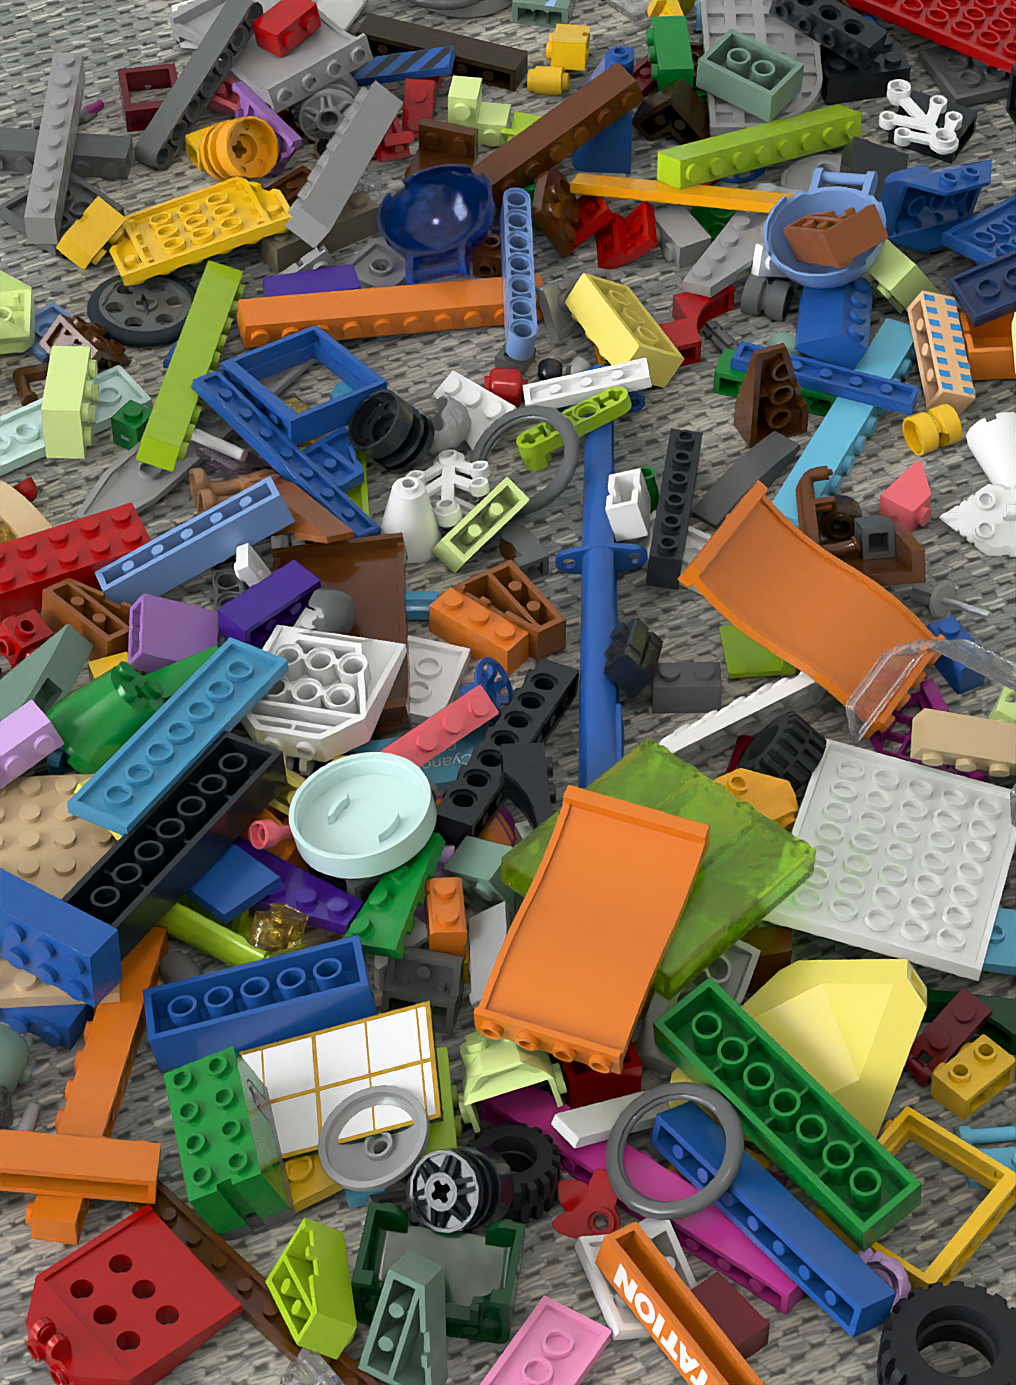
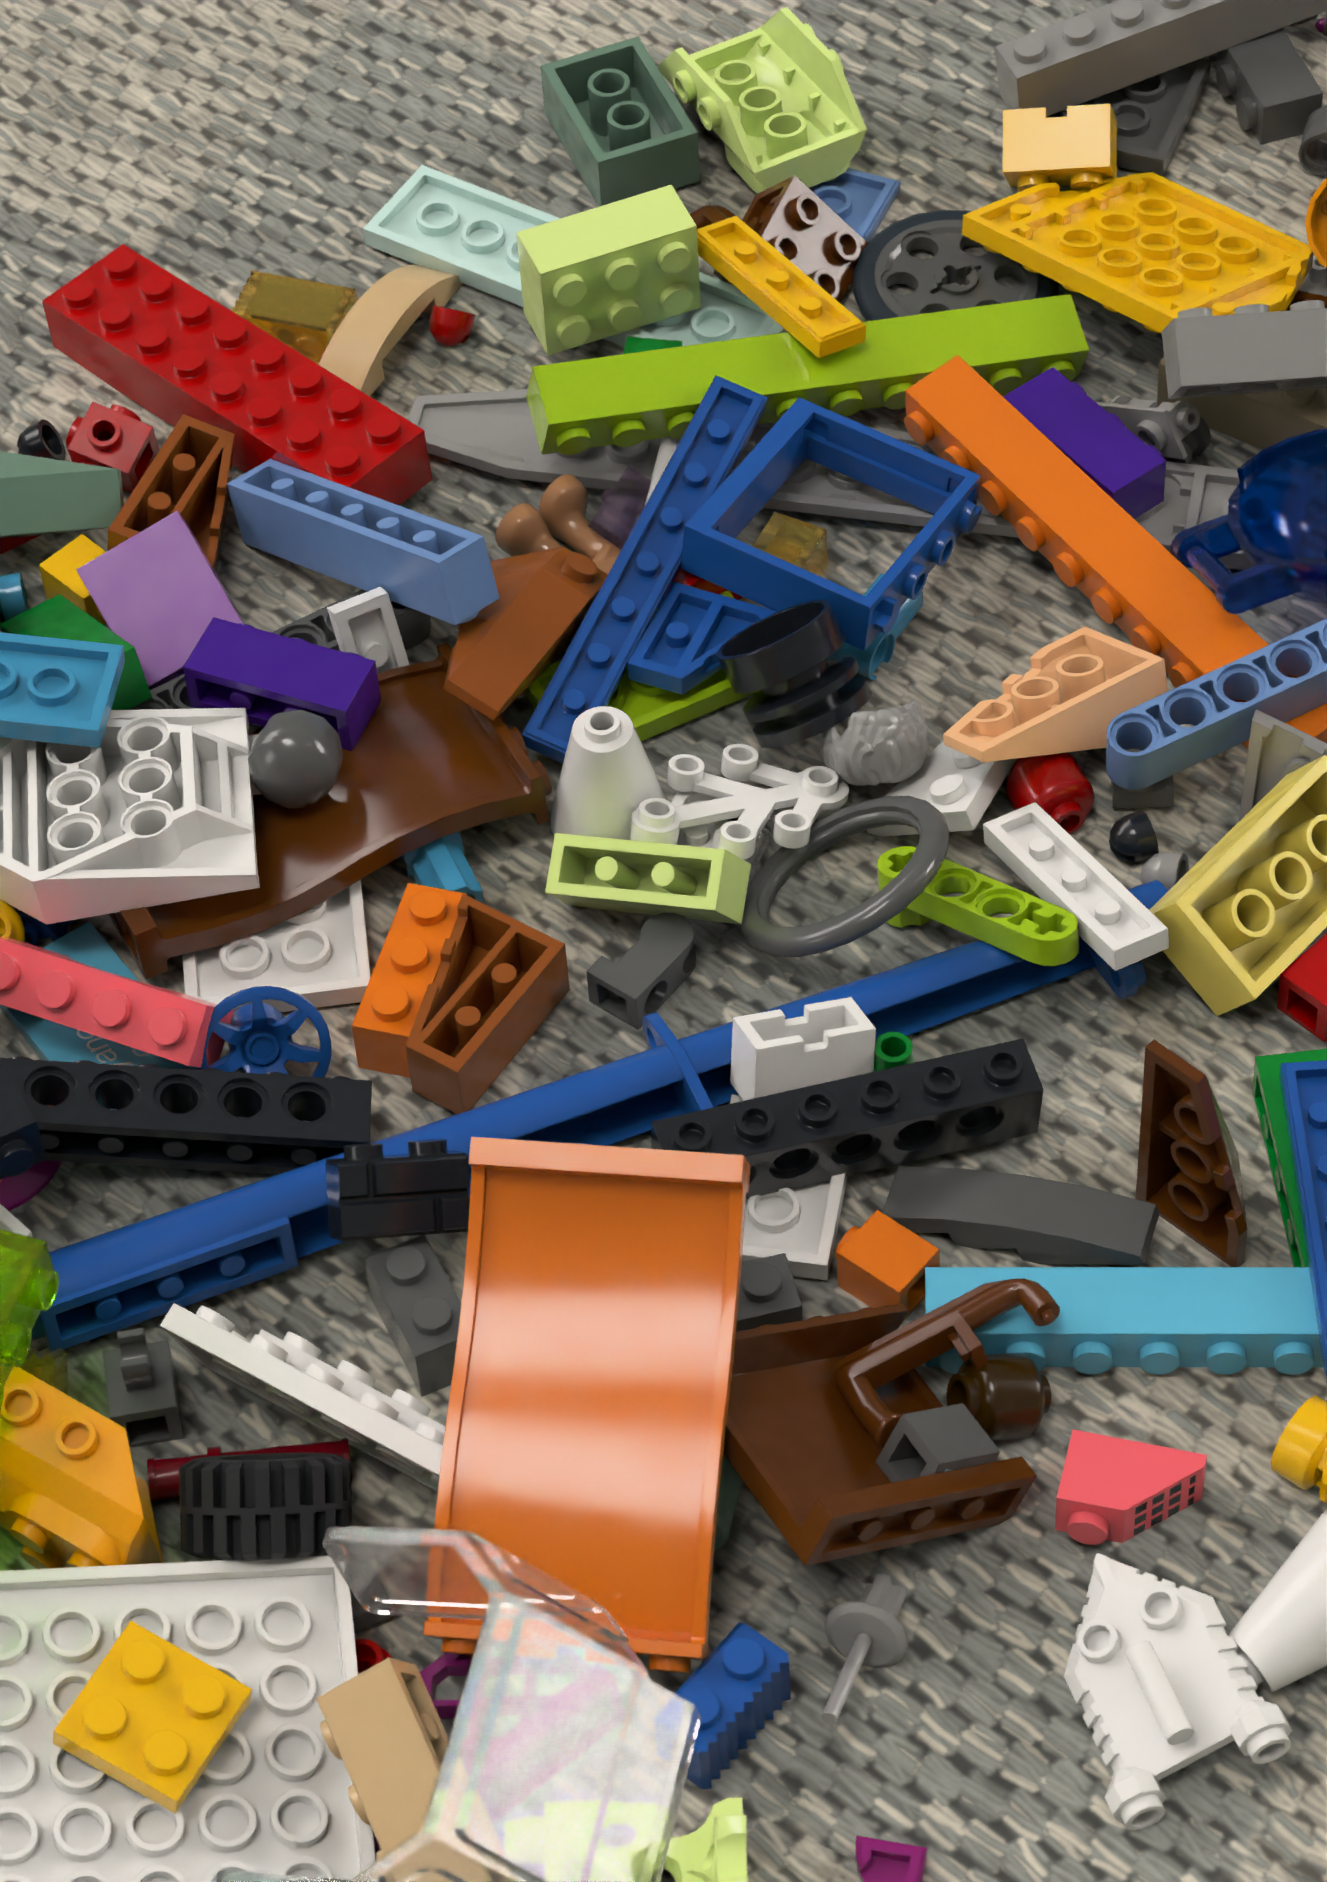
camera: 70 degrees right, 5 degrees up
none -> yellow plate [53,1621,252,1814]
none -> yellow tile [697,216,866,358]
none -> light nougat wedge [943,626,1168,762]

